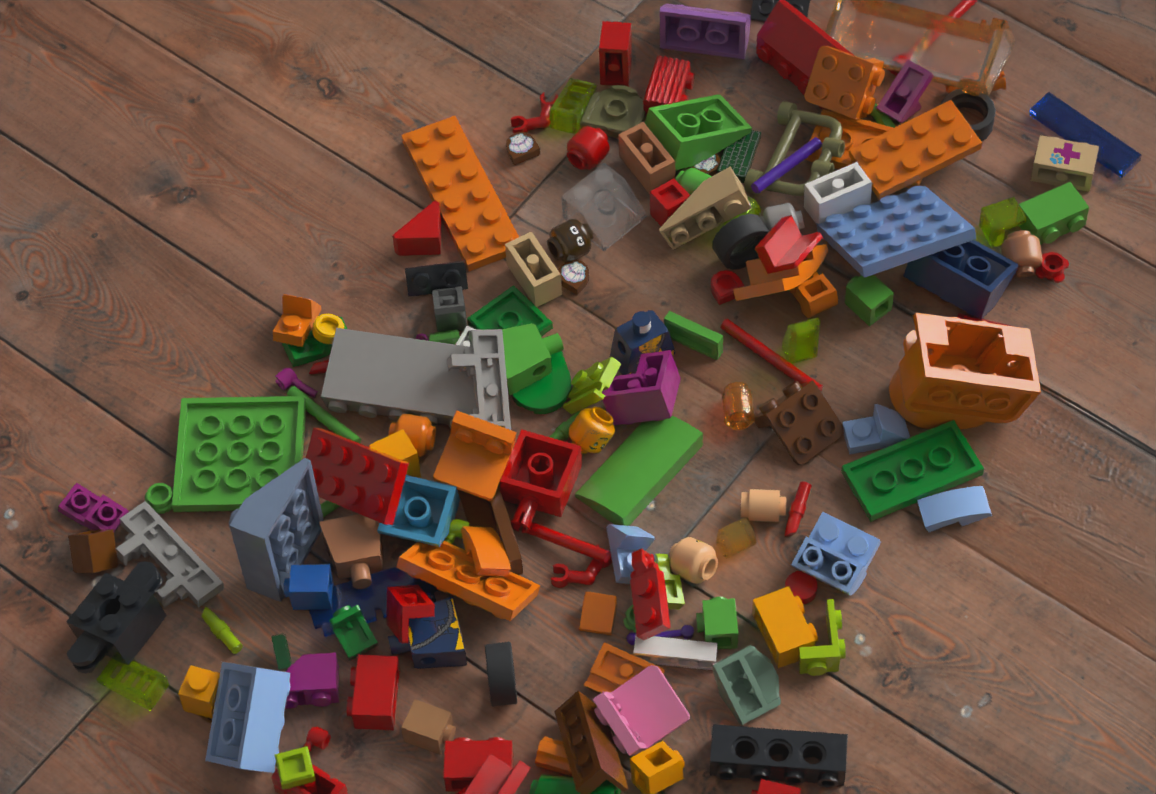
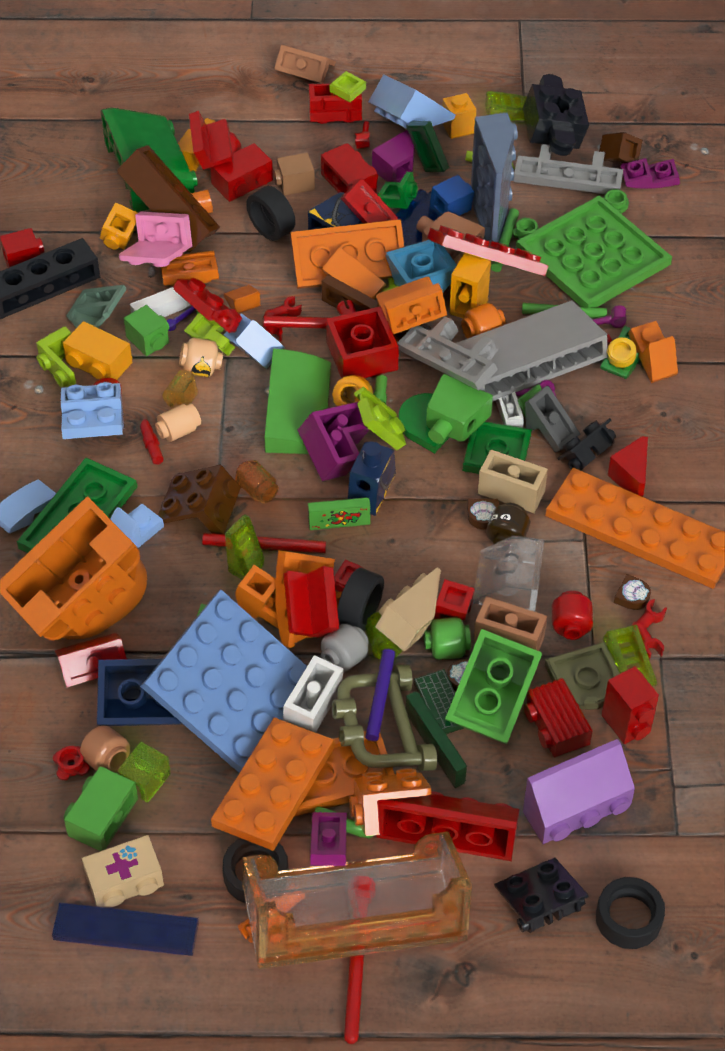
camera: 140 degrees right, 5 degrees down
none -> dark green tile [406,691,467,788]

